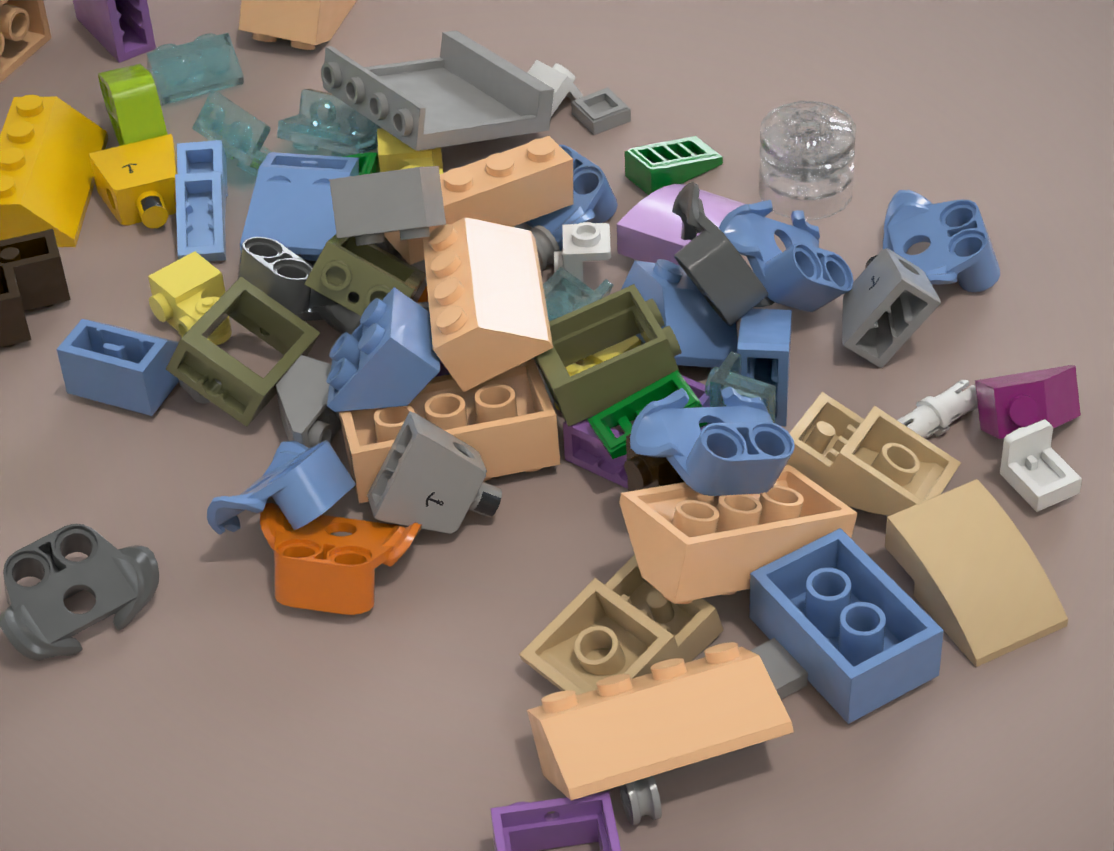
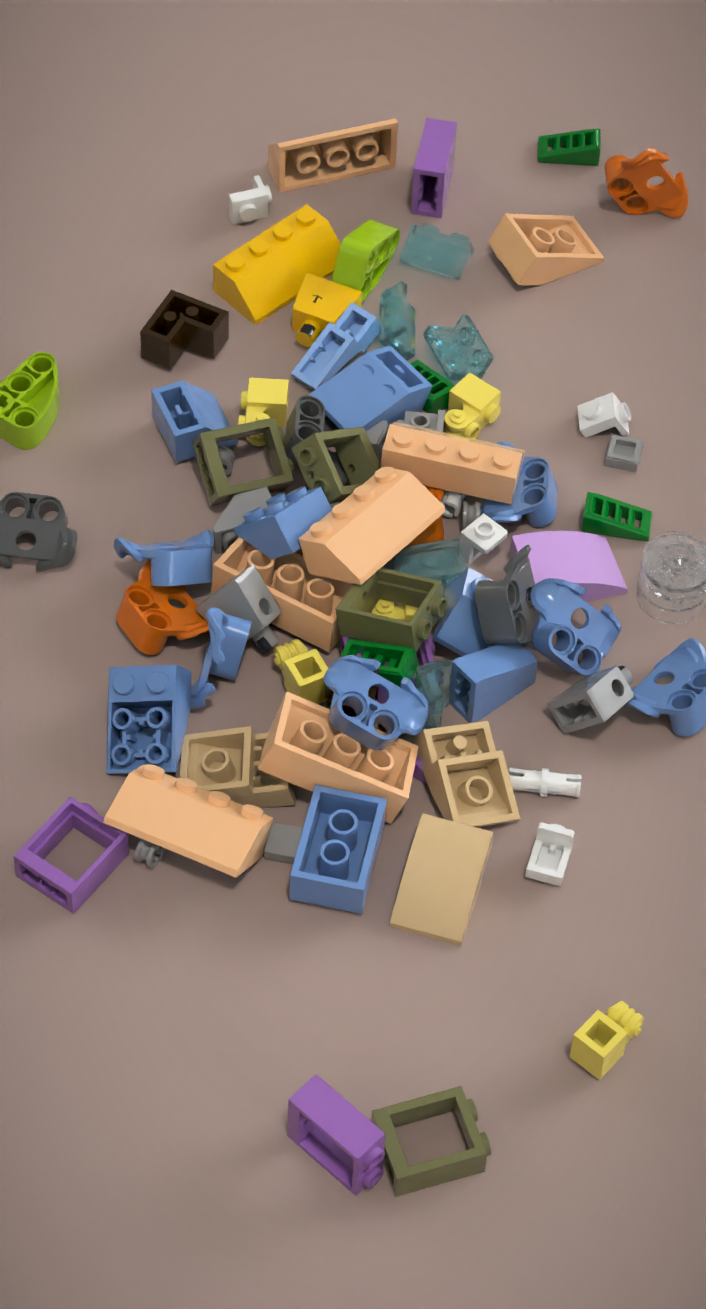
camera: 40 degrees right, 10 degrees up
light grey panel [321,31,554,151] -> none
light grey brick [329,166,446,246] -> none
magenta slope [975,365,1081,439] -> none
none -> medium blue slope [107,664,191,775]
none -> medium blue piece [191,608,252,709]
none -> light yellow brick [273,639,328,704]

